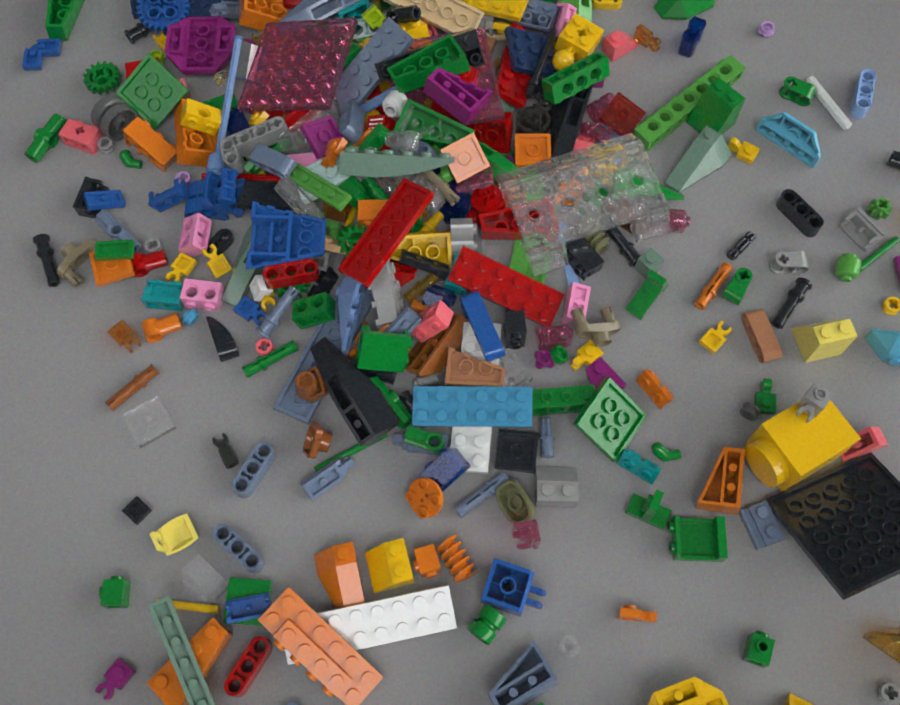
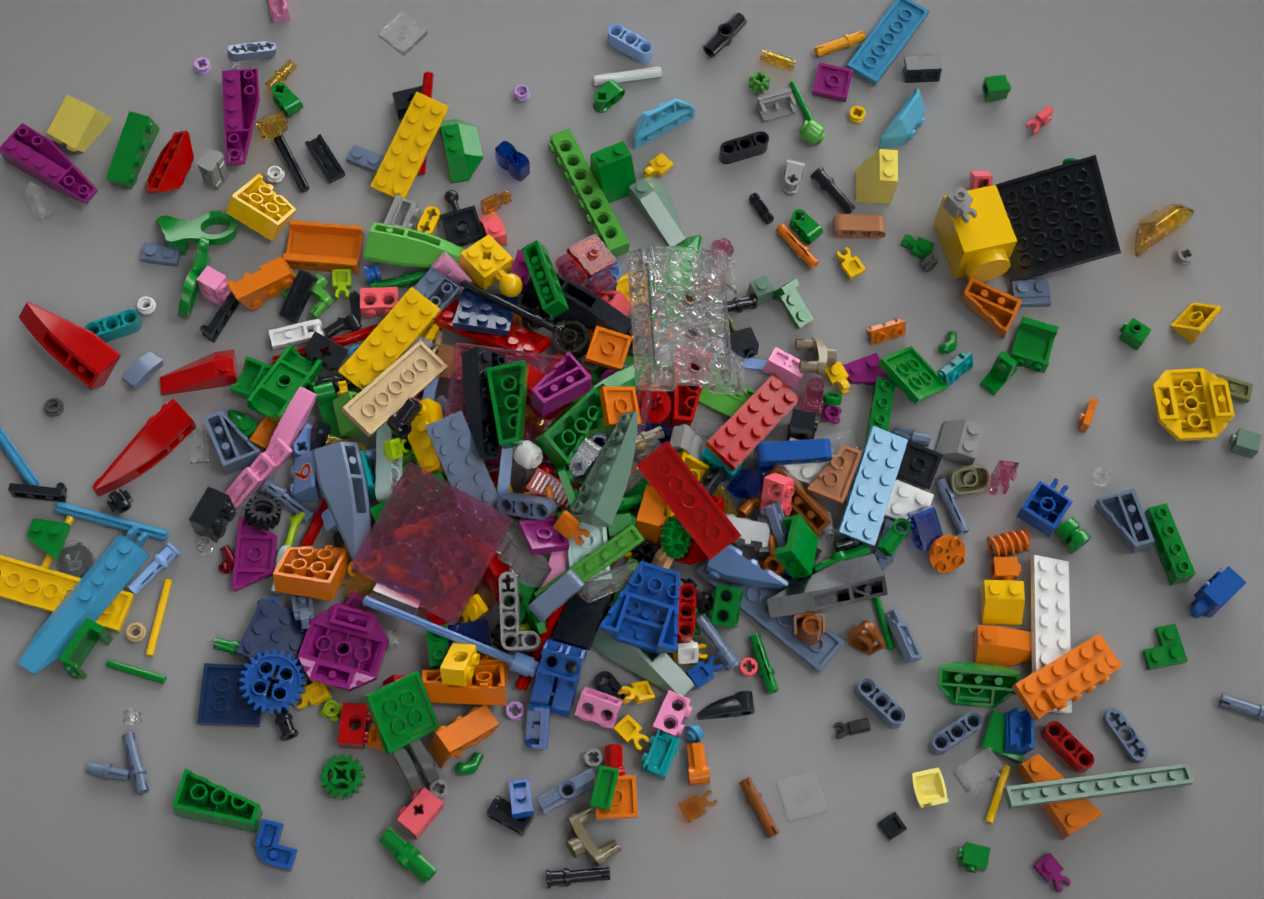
camera: 80 degrees left, 0 degrees up
none -> black plate [439,190,485,247]
none -> green wedge [937,661,1020,708]

